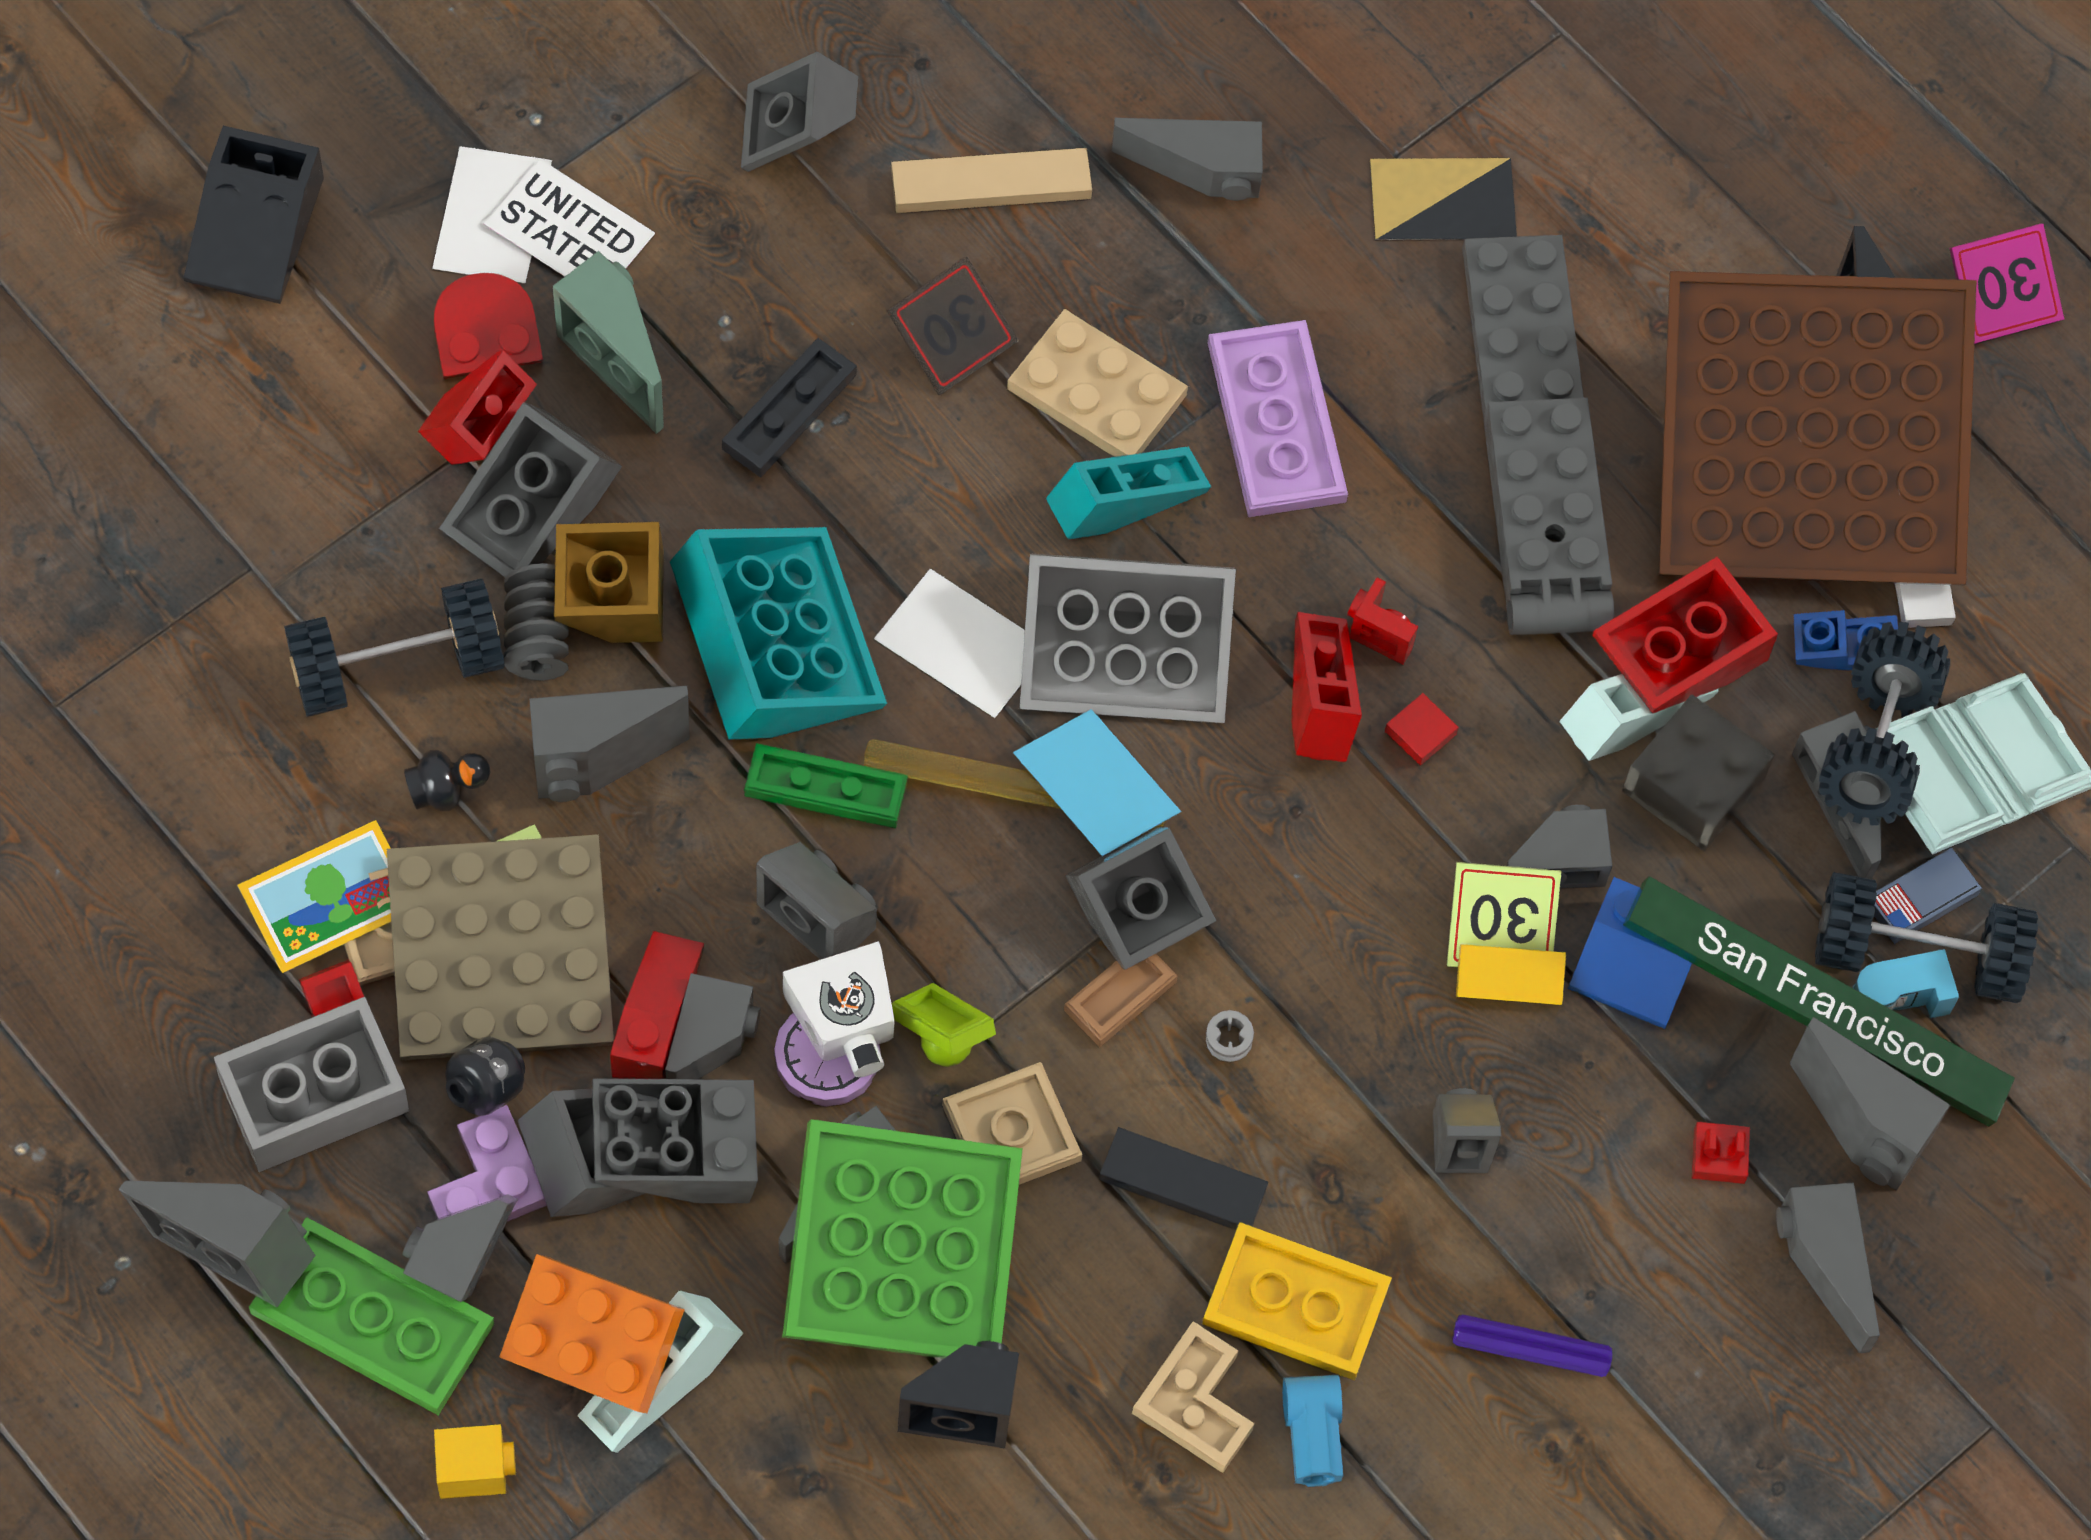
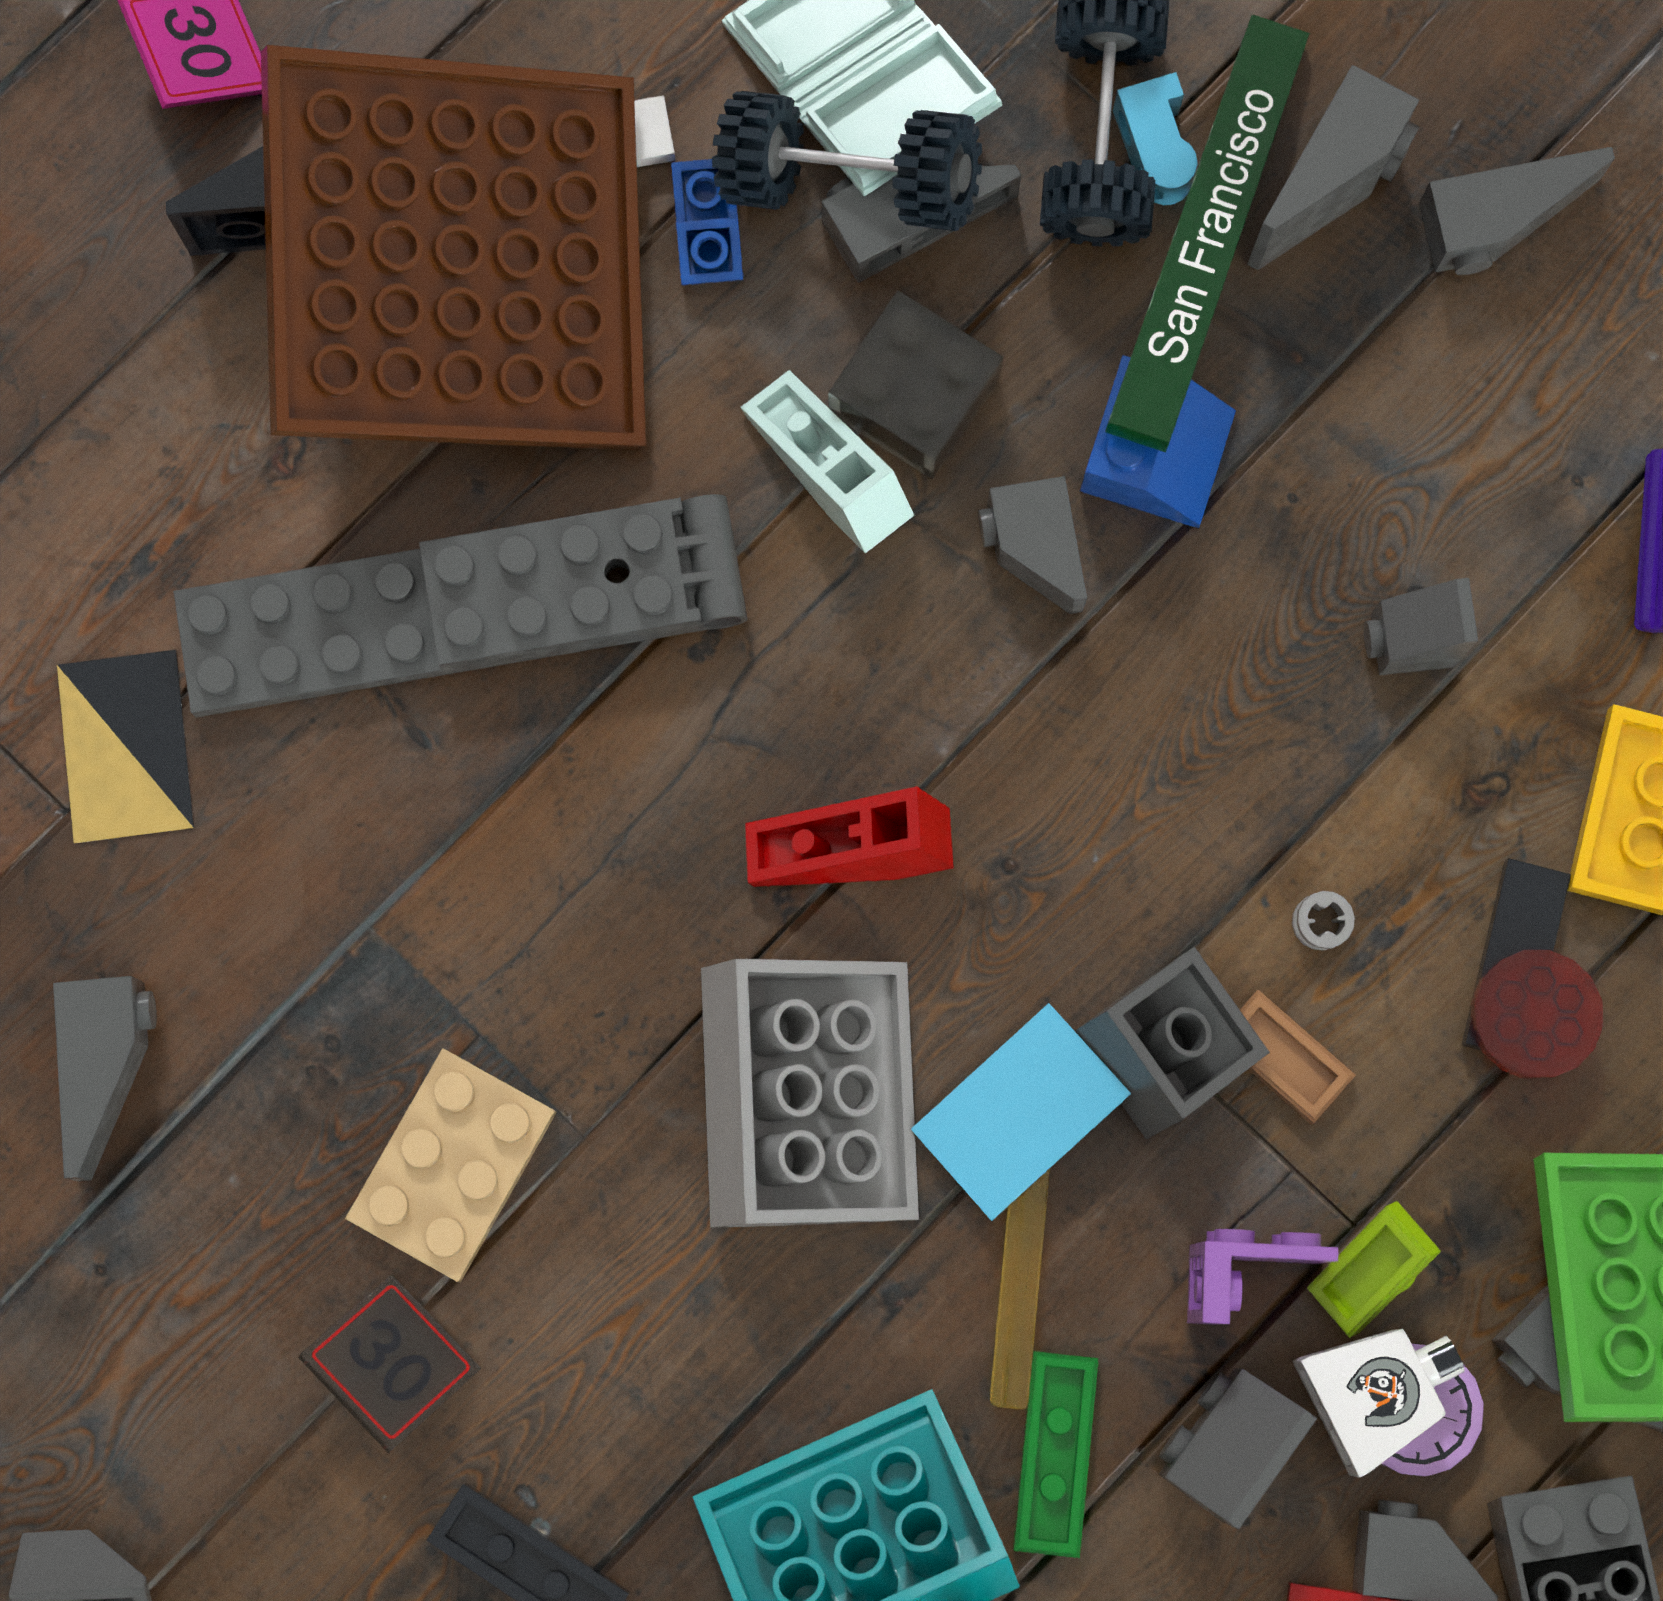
camera: 90 degrees left, 15 degrees up
white sticker [874,569,1025,718] -> none
tan tile [891,148,1092,213] -> none
tan plate [942,1062,1082,1185] -> none
teal slope [1046,446,1211,539] -> none
lavender tile [1208,320,1348,517] -> none
red bracket [1347,577,1419,665] -> none
red tile [1385,693,1459,766] -> none
yellowish green piece [1447,862,1561,967] -> none
yellow tile [1456,944,1566,1005] -> none
red slope [1592,557,1778,714] -> none
red tile [1692,1122,1750,1184] -> none
sand blue tile [1874,848,1982,944] -> none
none -> medium lavender bracket [1187,1229,1338,1325]
none -> clear red tile [1471,950,1603,1079]

